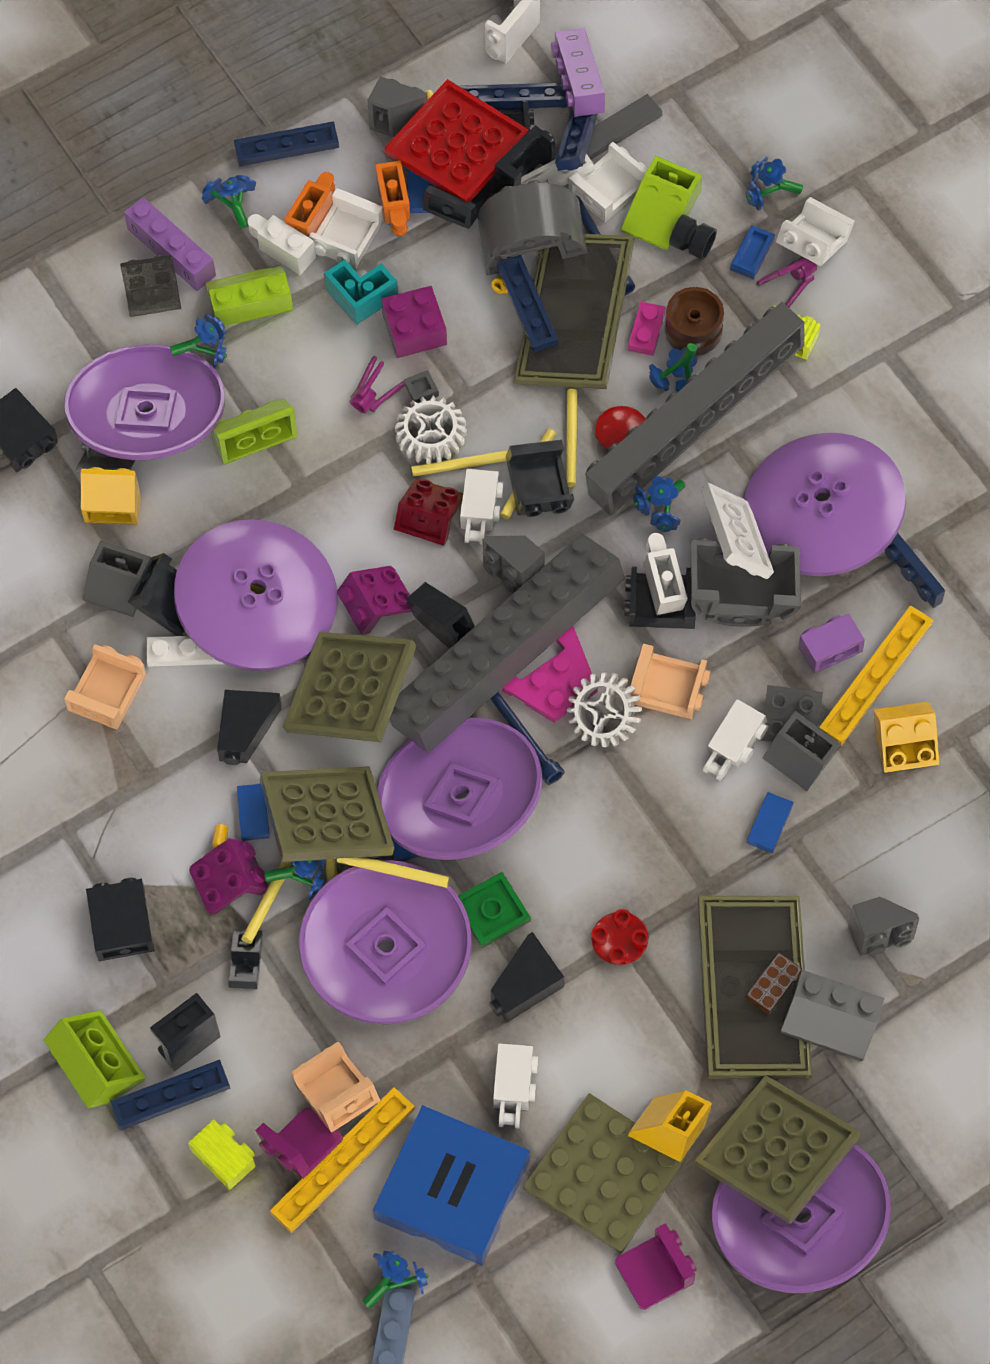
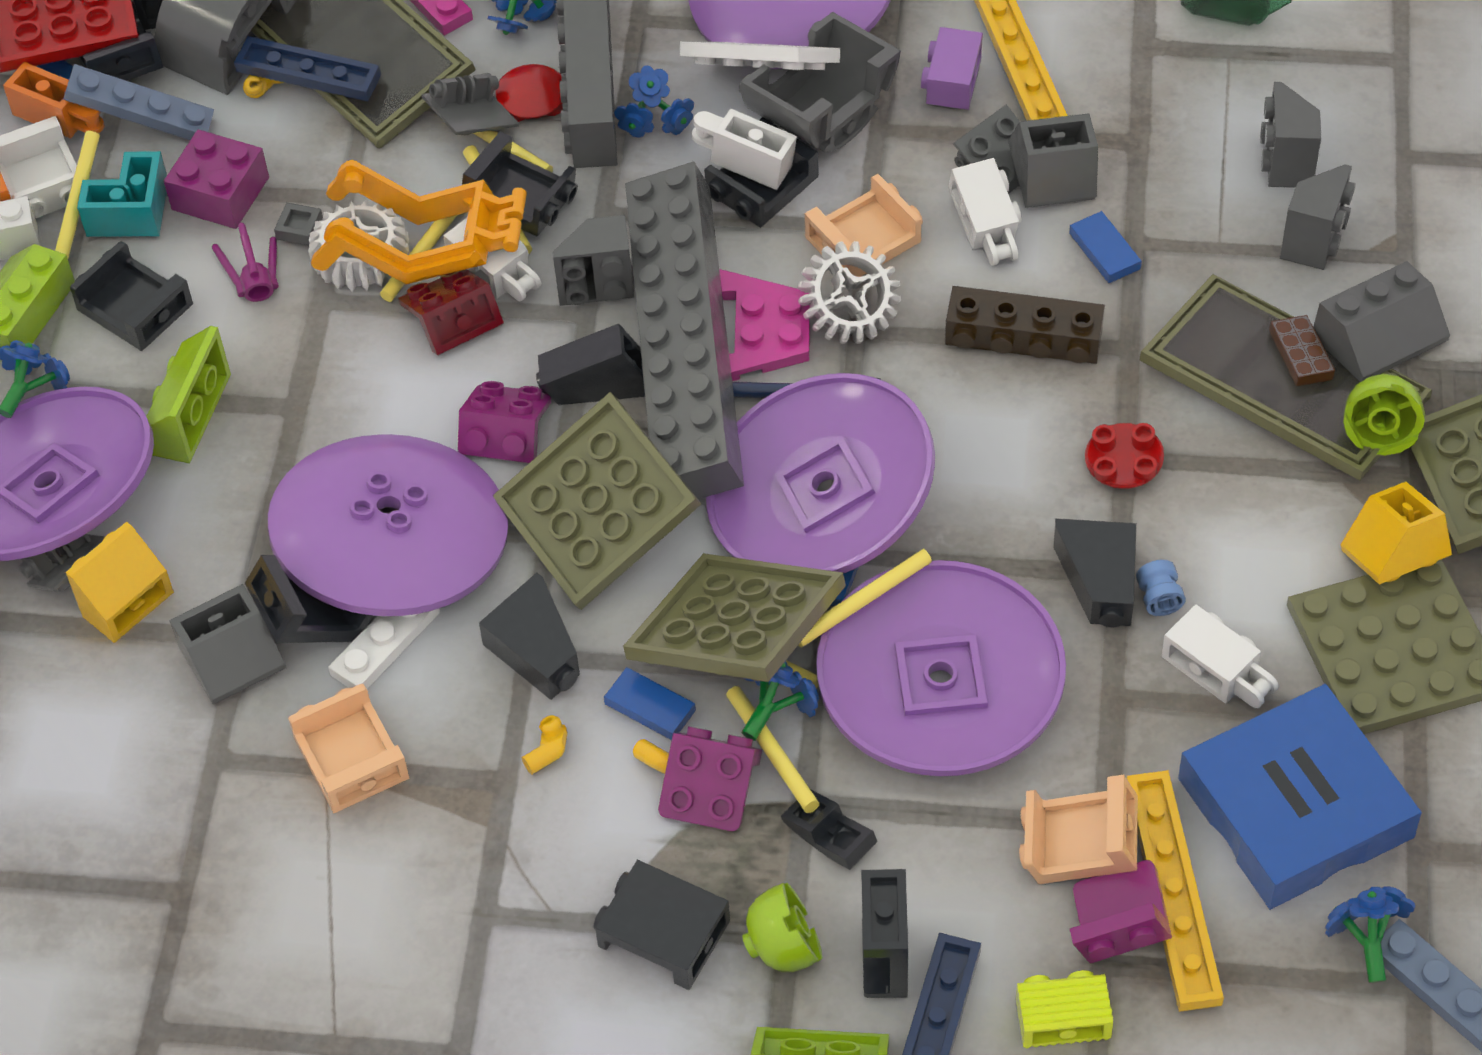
camera: 50 degrees left, 10 degrees down
green plate [458,872,531,948] -> none
yellow slope [873,701,939,773] -> none
none -> light yellow bar [55,131,100,259]
none -> sand blue plate [63,64,214,140]
none -> black panel [70,241,193,351]
none -> light orange piece [311,160,527,284]
none -> dark grey hinge [421,73,519,136]
none -> yellow arm [521,715,568,775]
none -> lime cylinder [742,882,823,972]
none -> dark brown brick [945,286,1105,364]
none -> medium blue wheel [1136,560,1186,616]
none -> dark grey slope [1260,82,1321,188]
none -> lime cylinder [1343,374,1425,456]

